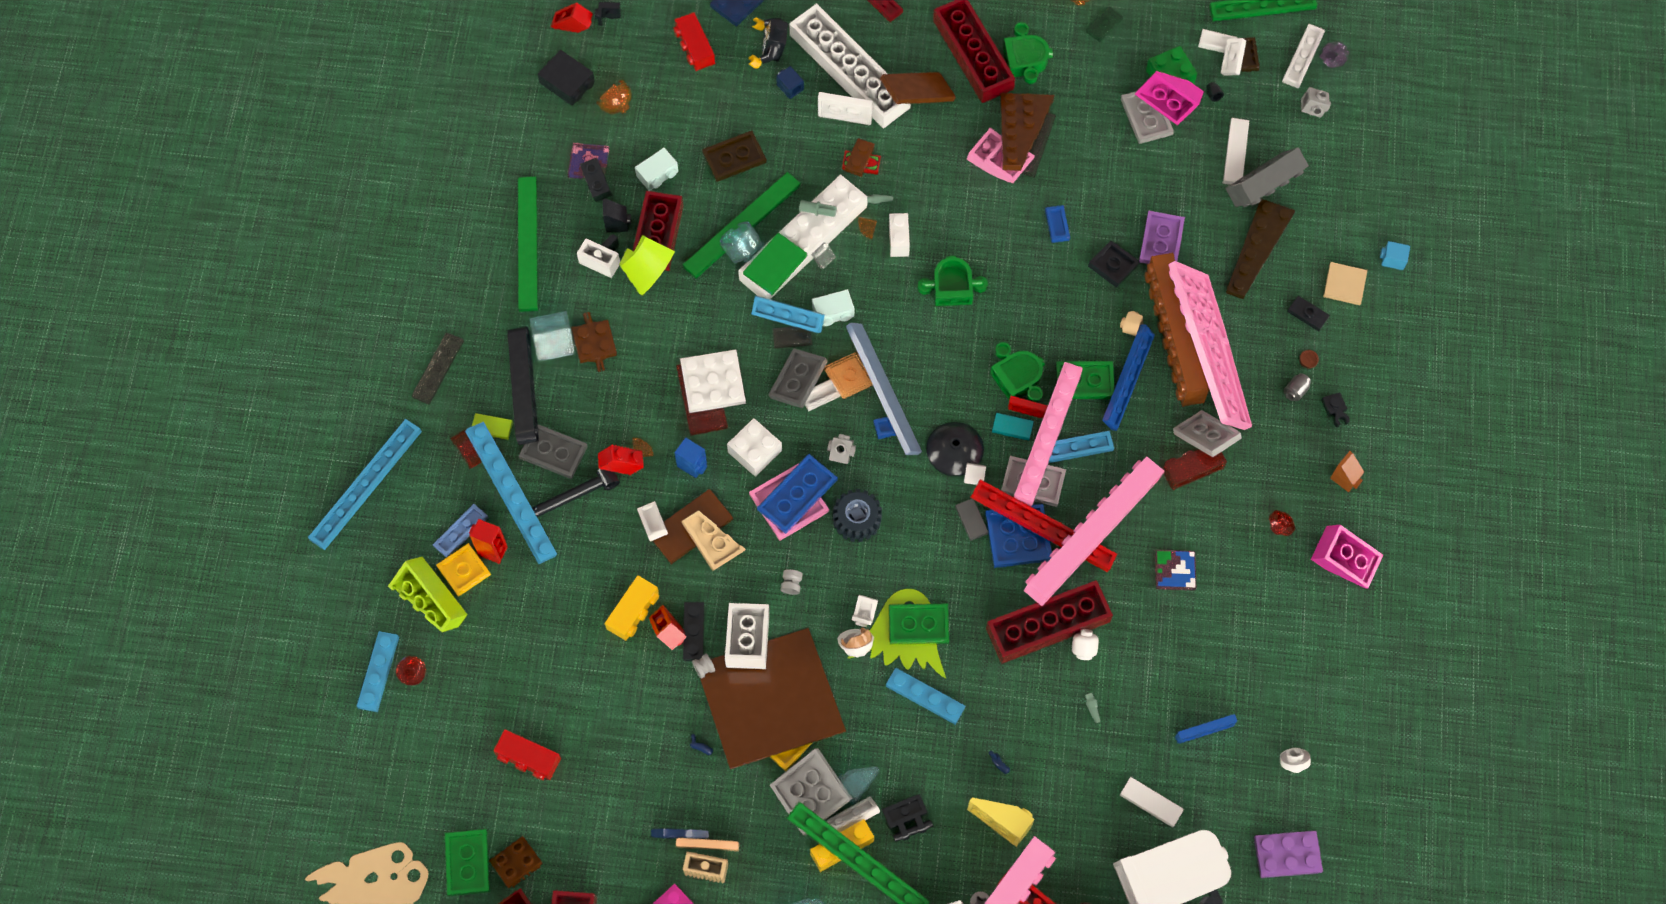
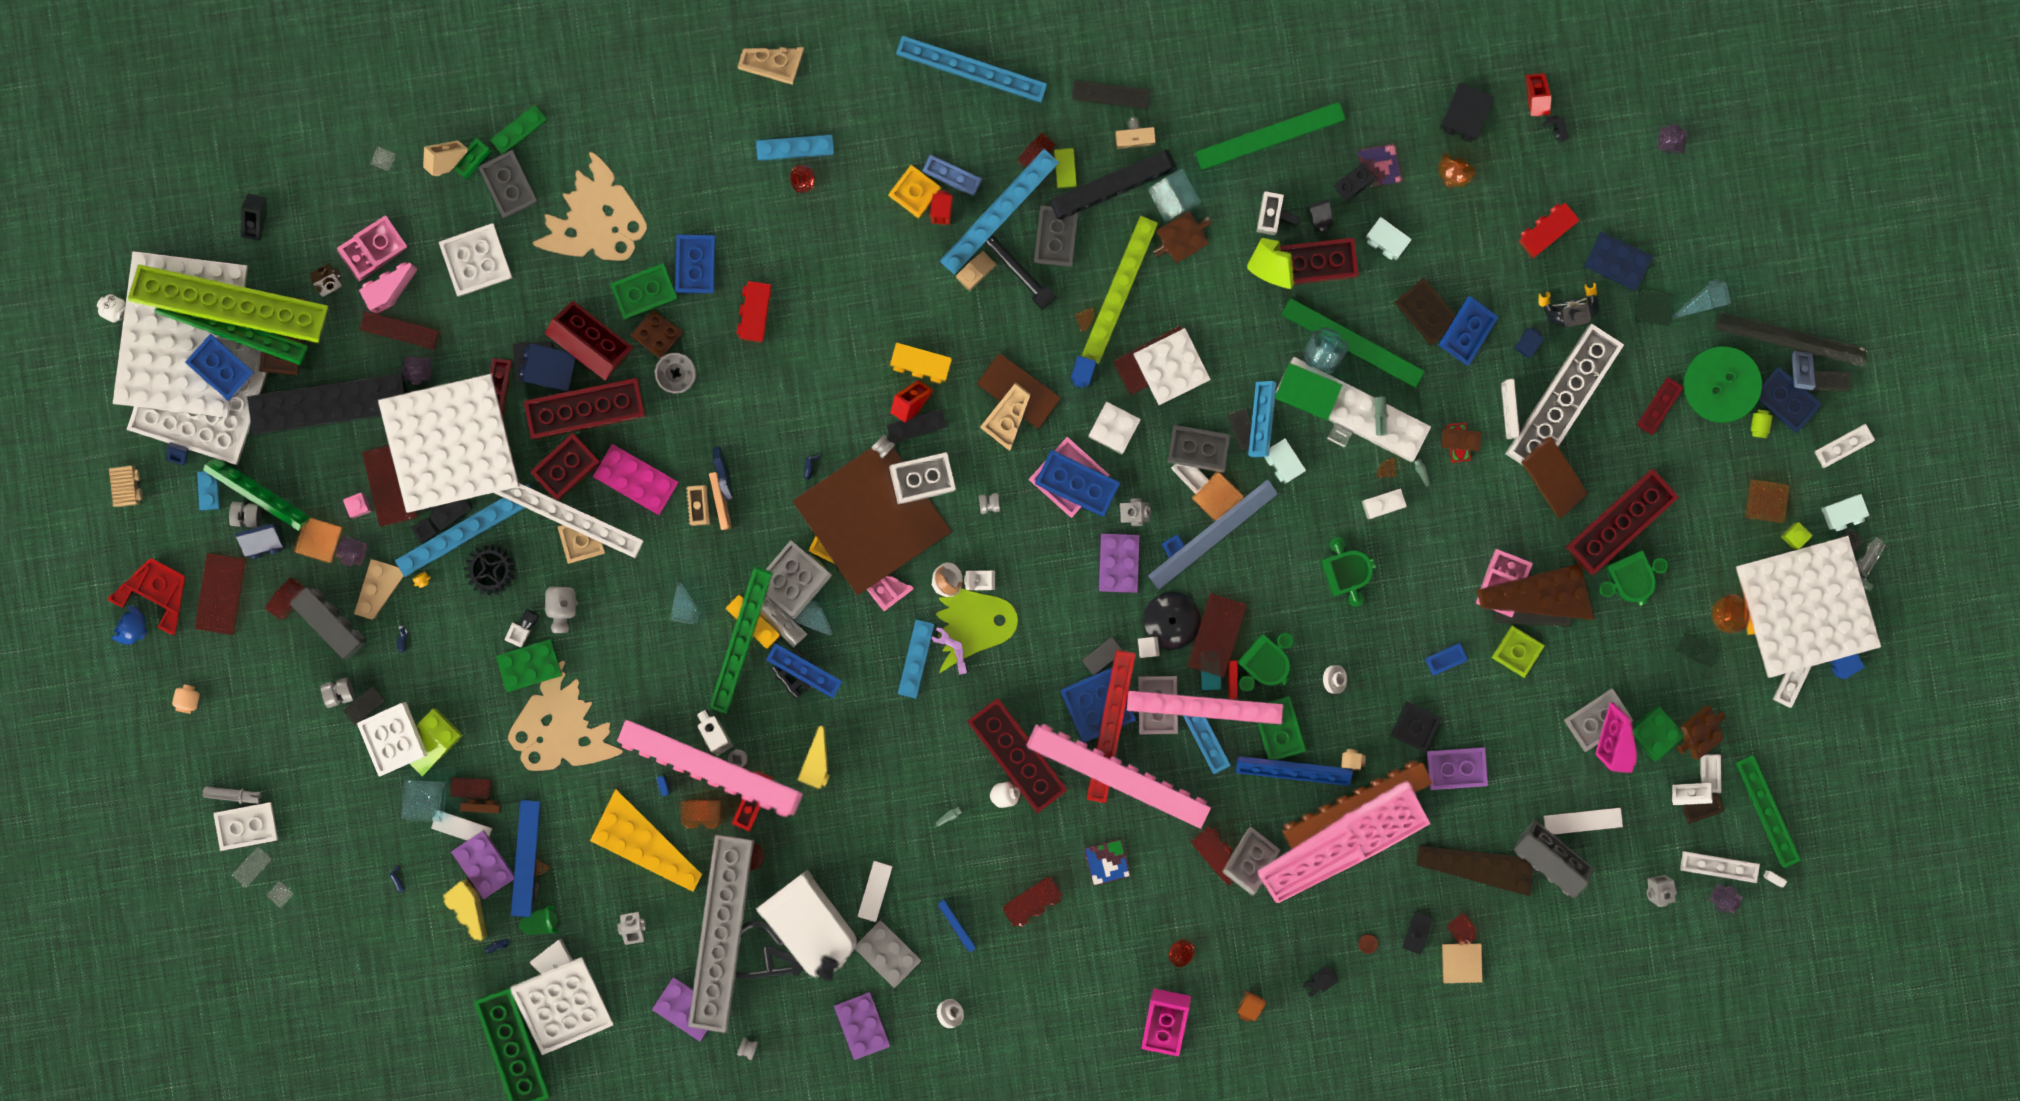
camera: 75 degrees right, 20 degrees up
lime wedge [388,557,468,632] -> none
red brick [598,444,644,475] -> none
white tile [637,501,668,541] -> none
black wheel [833,489,882,542] -> none
green tile [889,604,949,644] -> none
dark blue piece [989,751,1010,774] -> none
black hose [1207,82,1224,102] -> none
flat silver brick [1284,373,1311,401] -> none
dark azure brick [1380,241,1410,270] -> none
none -> light grey wheel [655,353,697,393]
none -> blue plate [675,235,715,293]
none -> tan wing [738,47,804,85]
none -> blue plate [766,643,843,698]
none -> black wheel [814,955,840,981]
none -> light grey plate [855,920,922,988]
none -> bright pink wing [867,575,914,611]
none -> lavender piece [931,628,967,675]
none -> tan slope [956,251,997,291]
none -> clear red brick [1002,875,1063,928]
none -> lime plate [1081,216,1158,364]
none -> medium lavender plate [1099,534,1139,593]
none -> tan piece [1115,117,1155,149]
none -> clear red tile [1187,593,1247,678]
none -> white plate [1323,665,1347,694]
none -> blue plate [1438,297,1498,366]
none -> clear red brick [1447,913,1478,946]
none -> lime tile [1491,625,1545,678]
none -> reddish brown plate [1677,706,1726,760]
none -> white tile [1763,870,1787,887]

